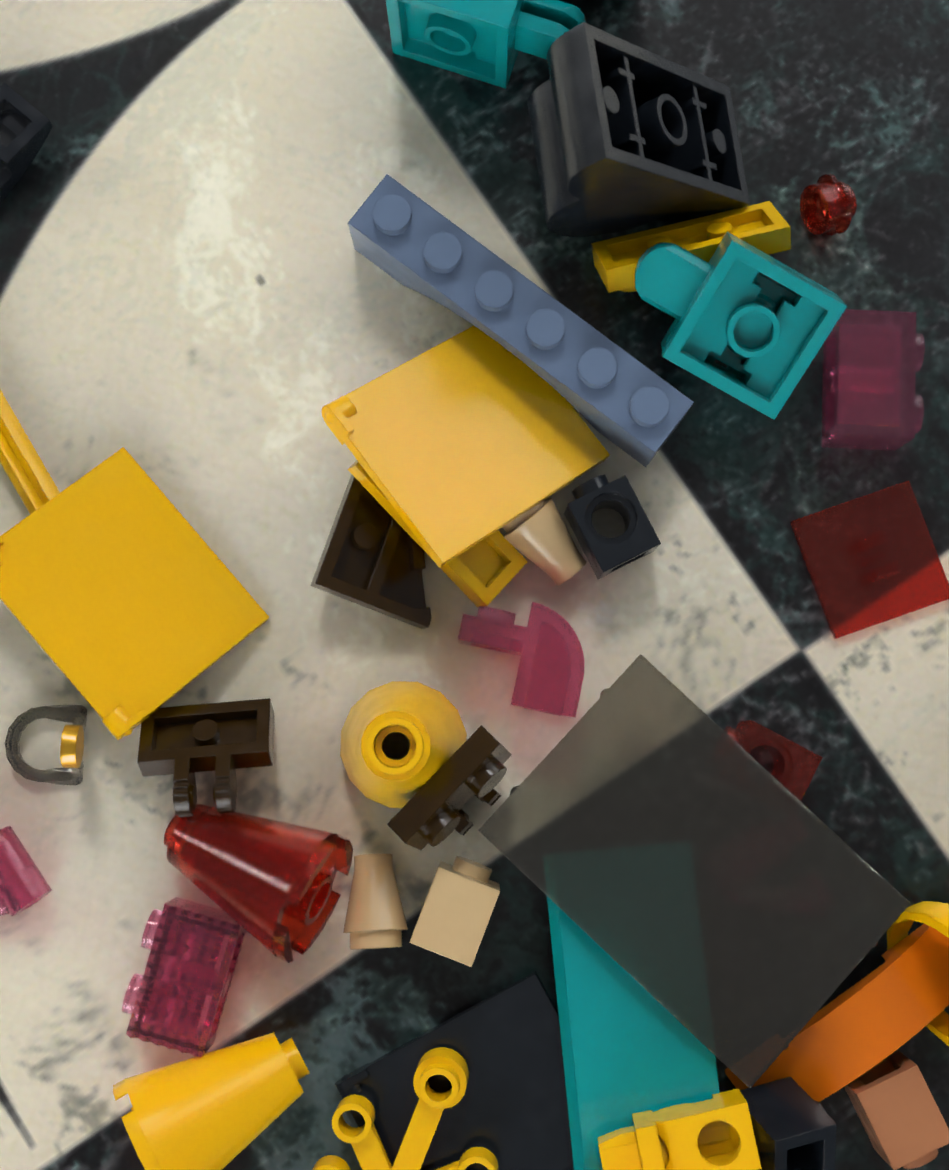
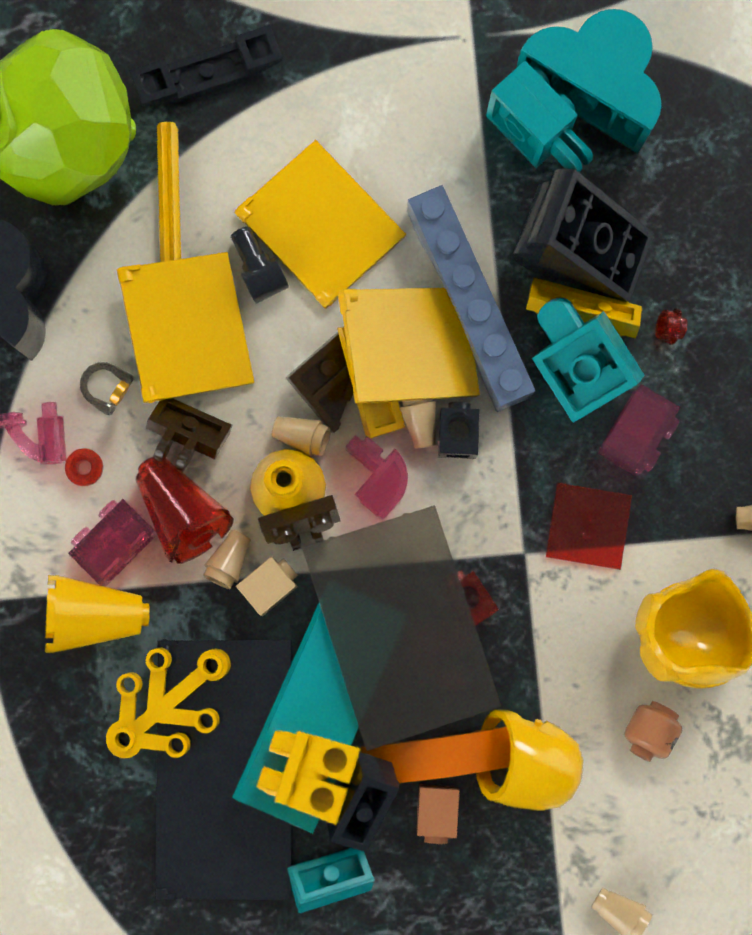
camera: 25 degrees right, 0 degrees up
none -> clear red plate [65,448,104,486]
none -> black pin [231,226,289,304]
none -> yellow piece [234,140,406,309]
none -> tan cone [272,416,331,457]

